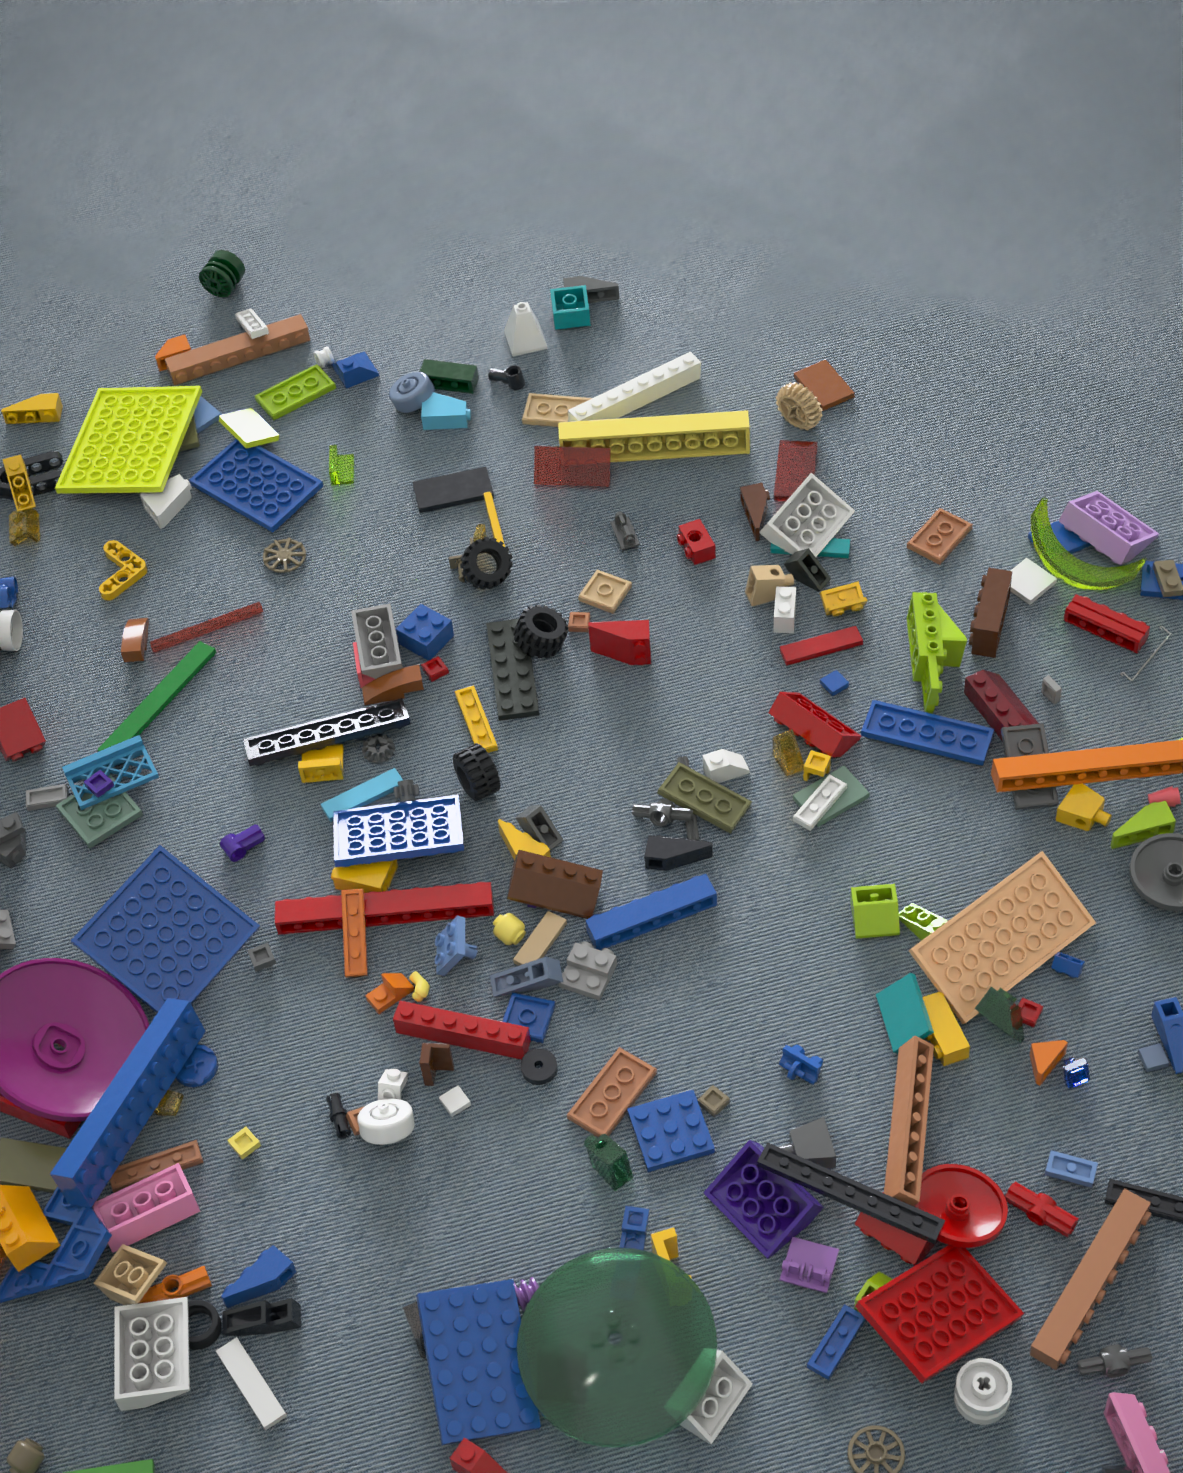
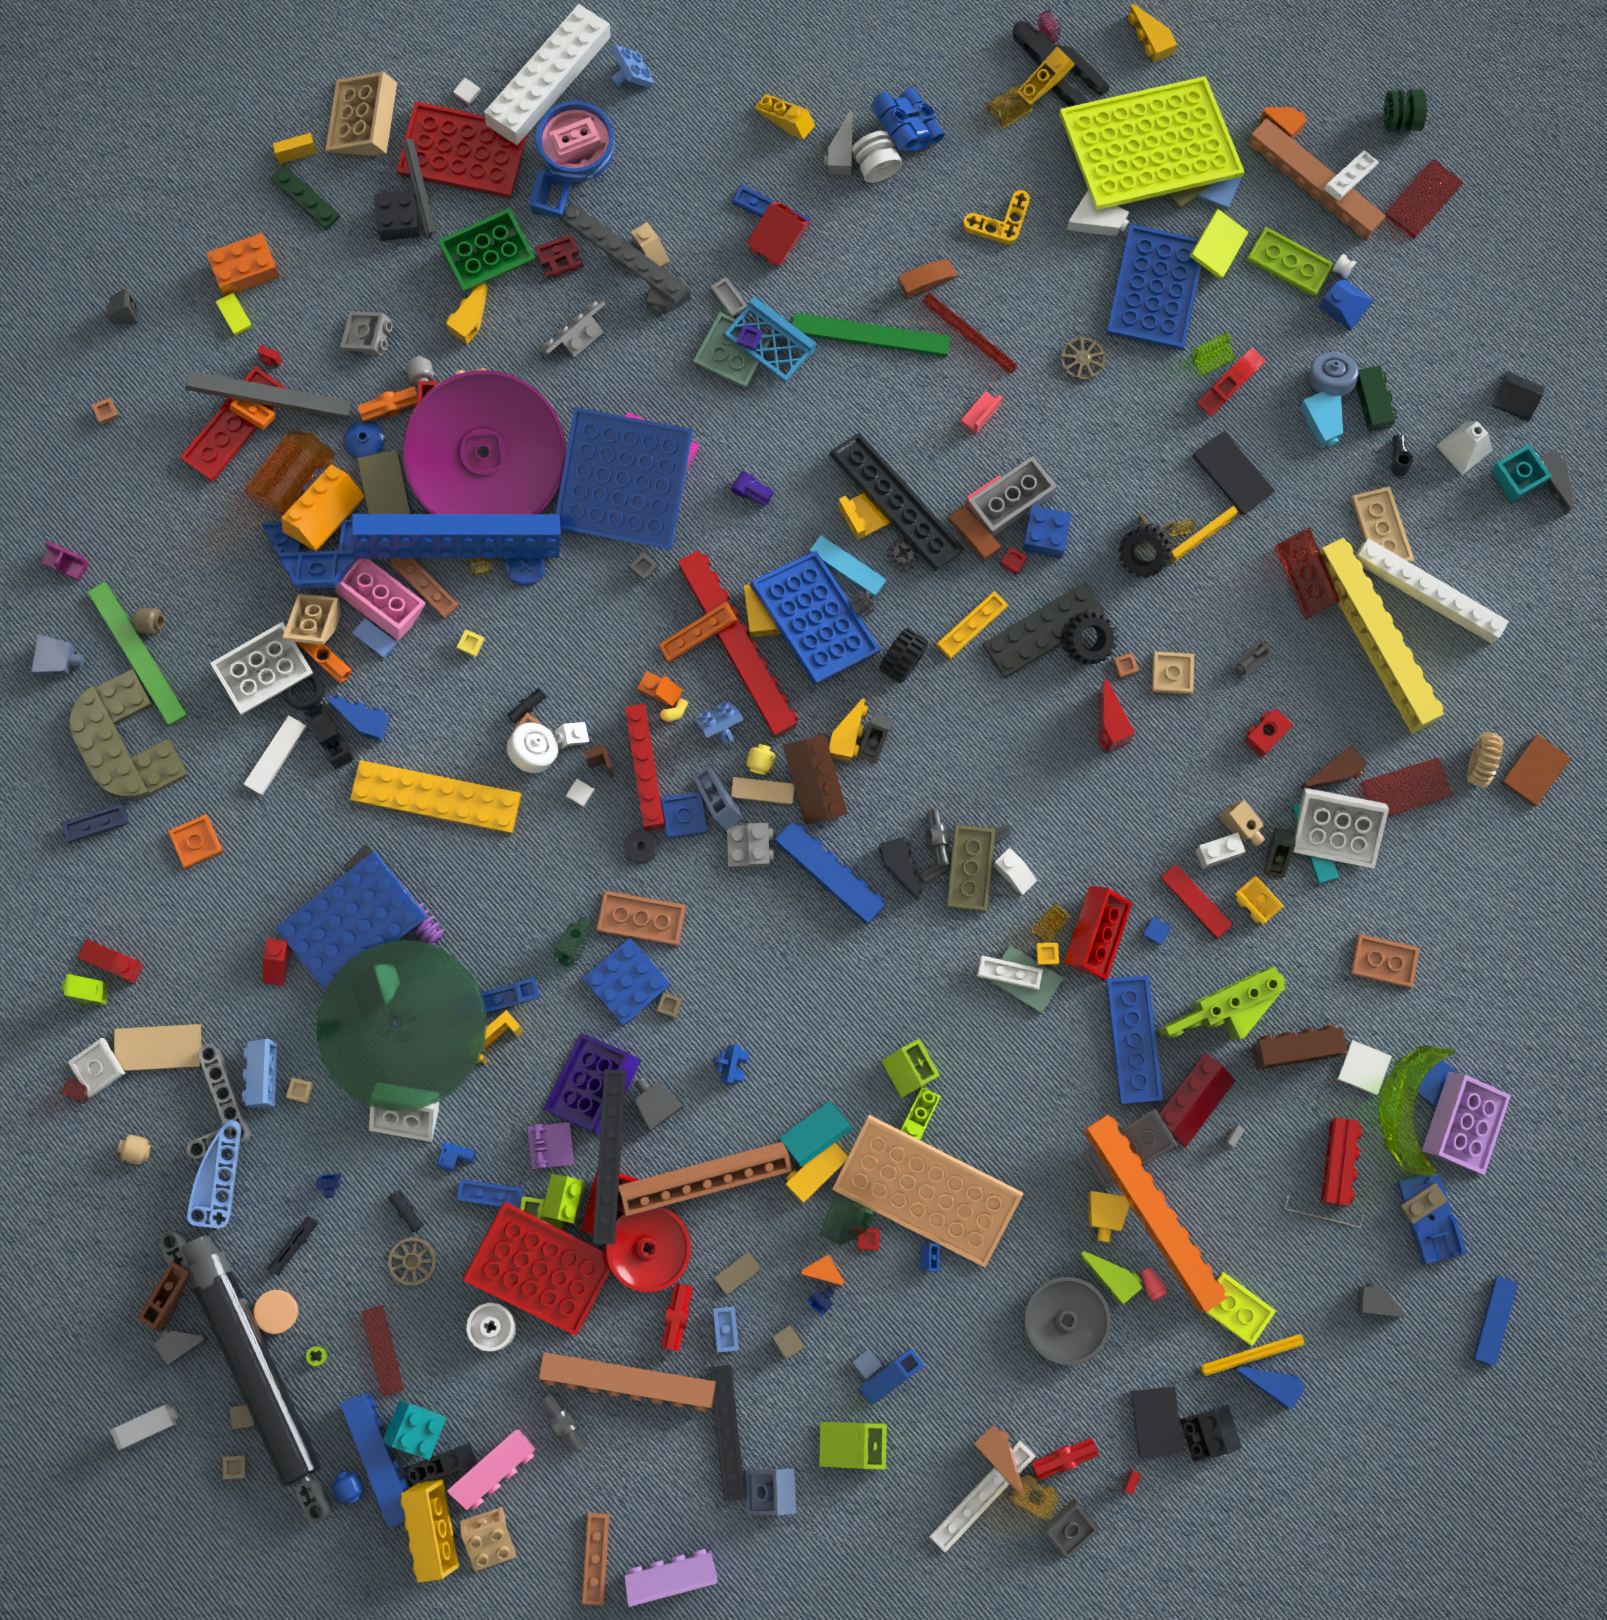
camera: 55 degrees right, 25 degrees up
none -> yellow plate [350,760,522,834]
none -> medium blue tile [352,618,397,659]
none -> black pin [388,1190,424,1233]
none -> blue piece [437,1142,476,1172]
none -> lime slope [542,1174,586,1225]
none -> dark tan tile [714,1252,761,1295]
none -> dark tan panel [772,1325,804,1359]
none -> coral panel [961,391,1003,434]
none -> red slope [1197,348,1266,417]
none -> clear red tile [1385,159,1464,239]
none -> black slope [1492,371,1544,422]

